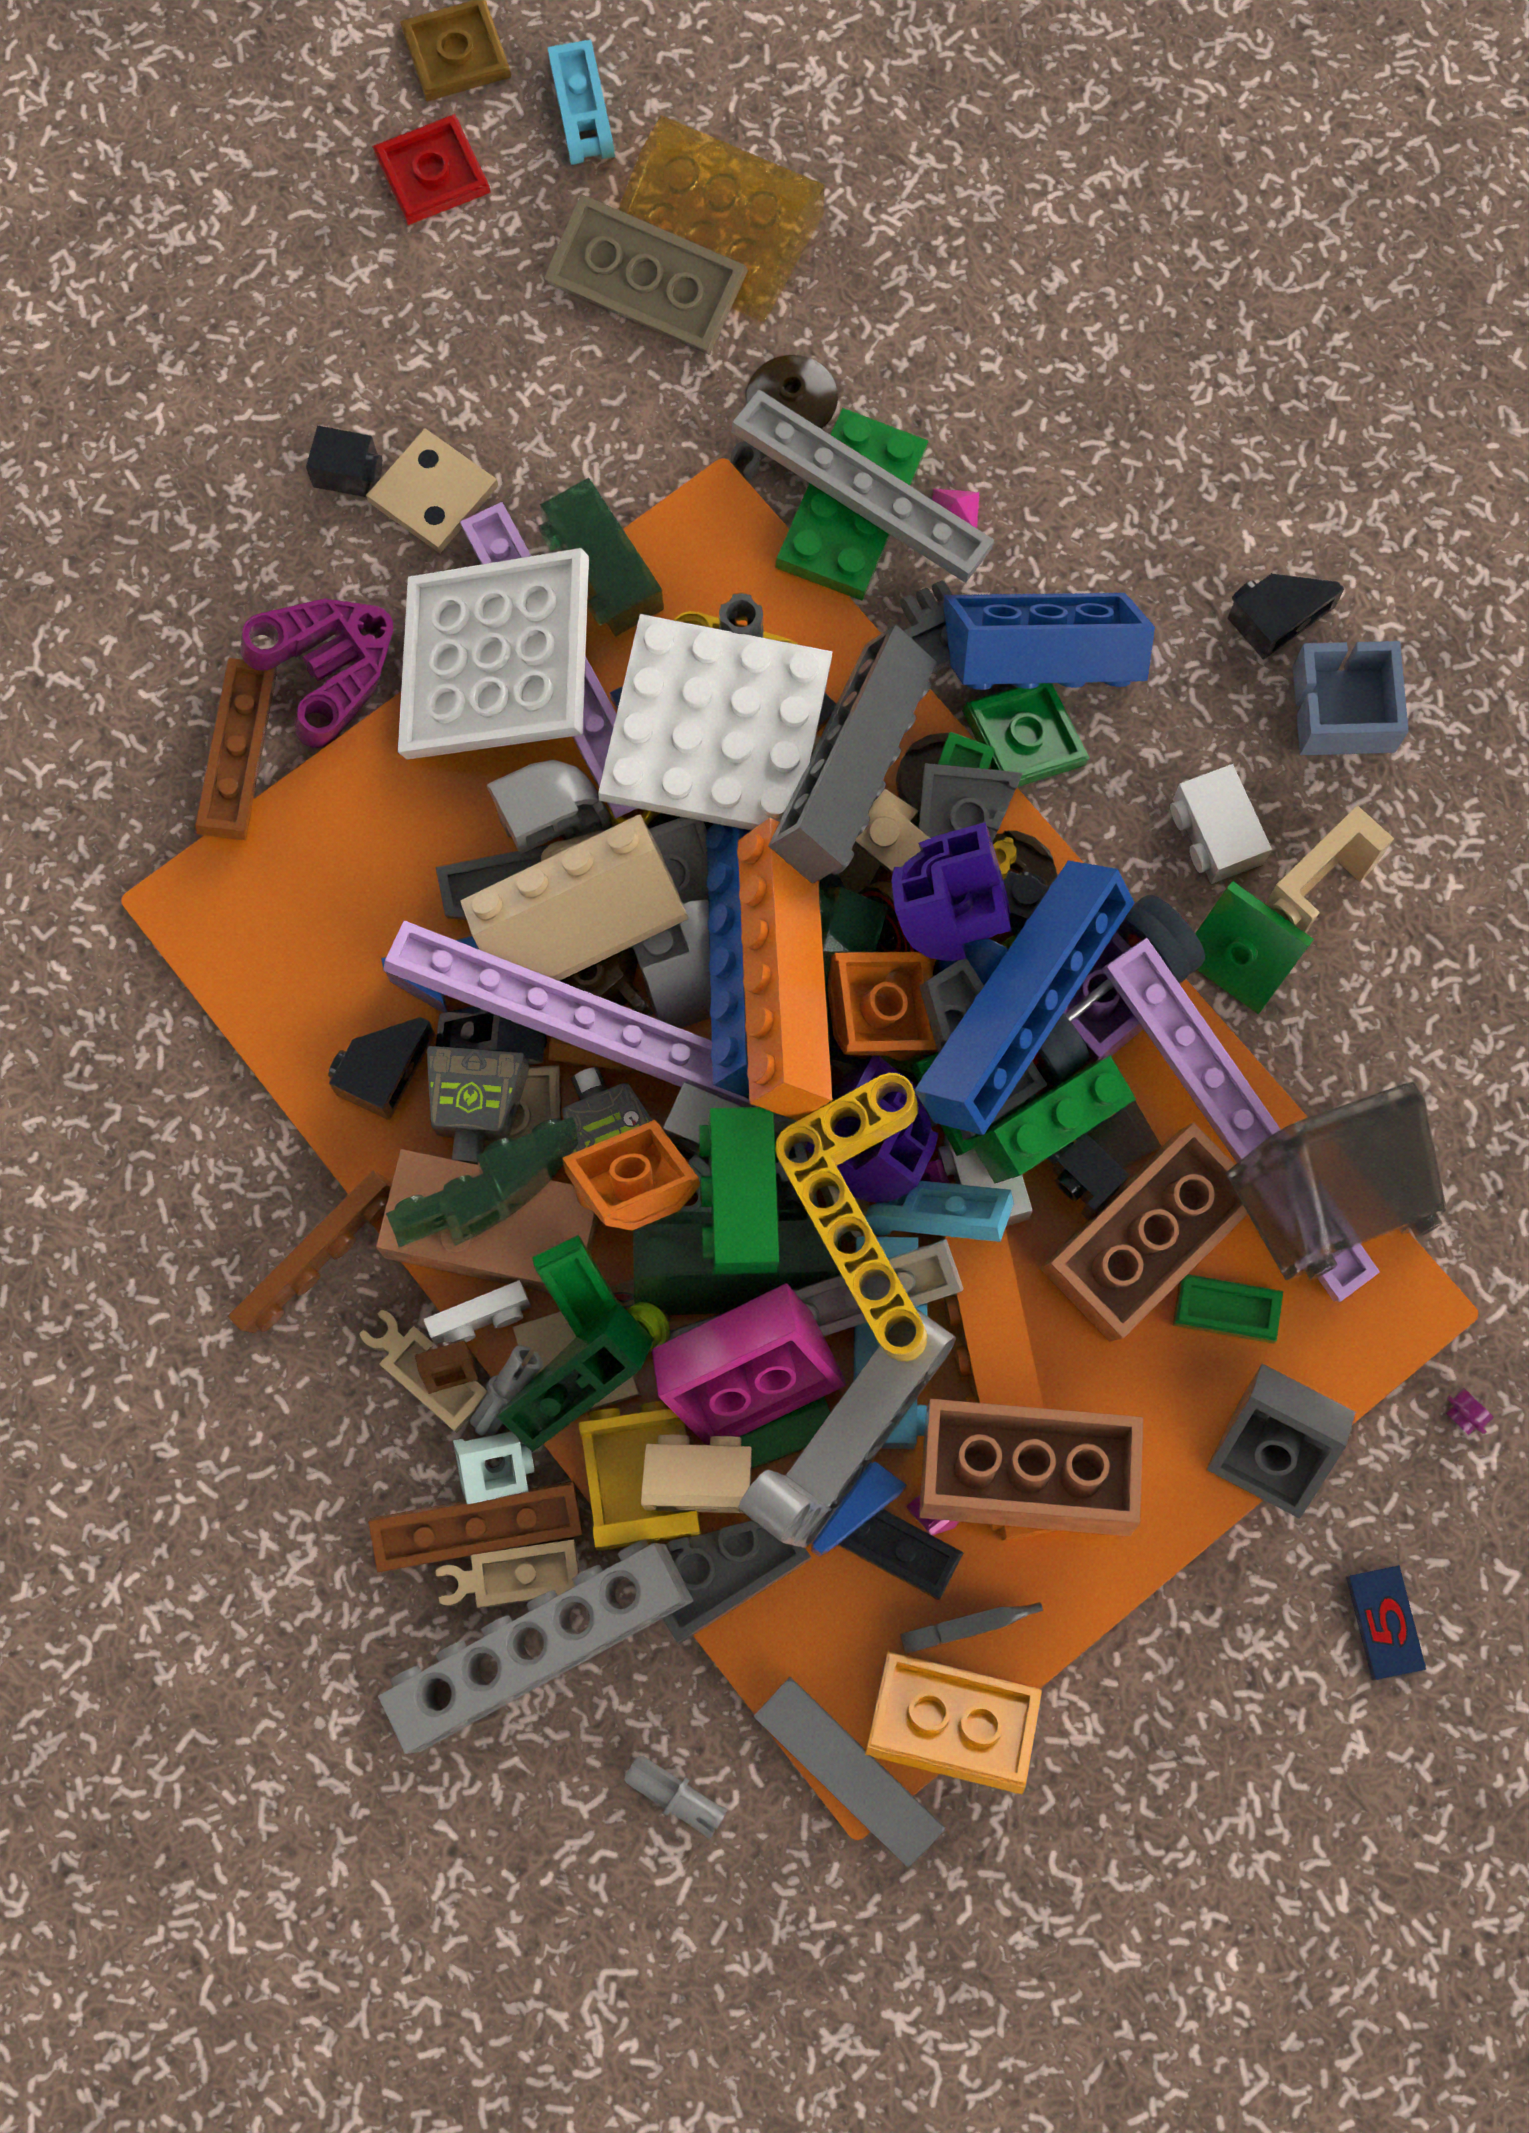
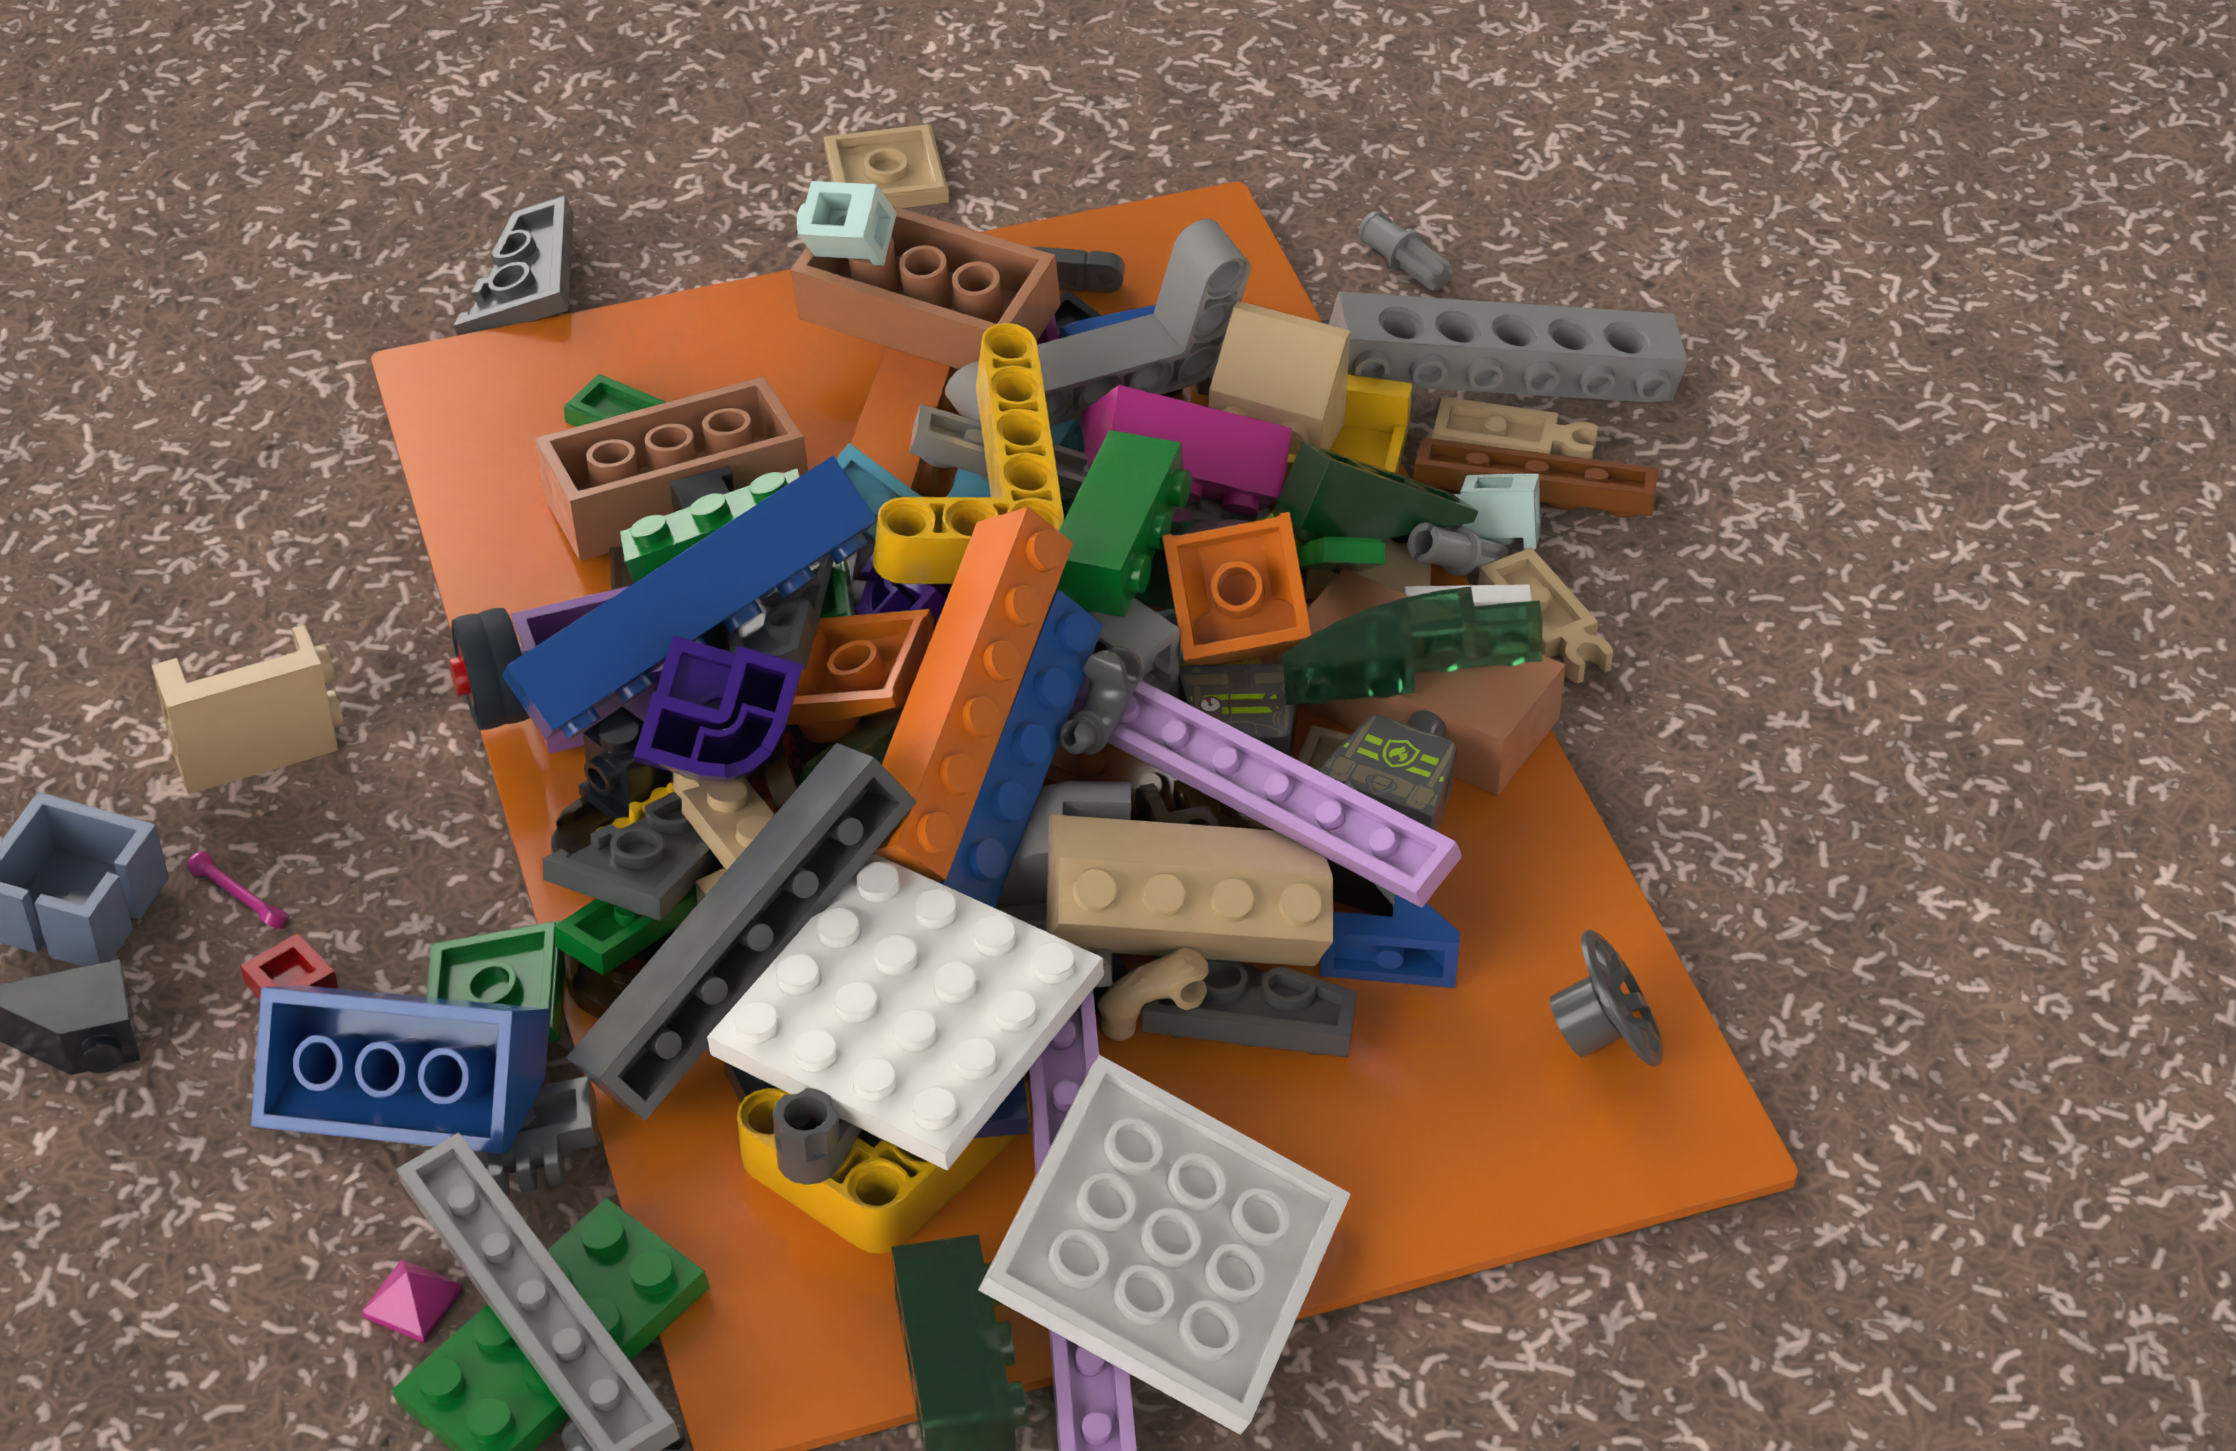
camera: 160 degrees left, 30 degrees down
dark orange plate [195,658,277,841] -> none
dark orange plate [227,1171,392,1333] -> none
magenta connector [240,598,393,748] -> none
black slope [328,1017,435,1120] -> none
reddish brown plate [415,1340,478,1394] -> none
light grey brick [487,760,612,854] -> none
dark grey slope [753,1677,946,1868] -> none
light orange tile [865,1651,1042,1795] -> none
lavender plate [1102,938,1380,1302] -> none
white brick [1170,764,1272,884] -> none
green plate [1195,881,1314,1015] -> none
dark grey slope [1207,1364,1356,1519] -> none
clear smoke windscreen [1225,1081,1447,1281] -> none
dark blue tile [1346,1565,1426,1680] -> none
magenta plate [1446,1388,1494,1435] -> none
none -> dark pink hinge [187,851,289,929]
none -> plate [240,932,339,1000]
none -> dark grey wing [453,196,574,335]
none -> light aqua brick [797,181,897,266]
none -> tan tile [824,124,949,208]
none -> dark grey piece [1059,646,1144,754]
none -> dark grey wheel [1550,929,1663,1067]

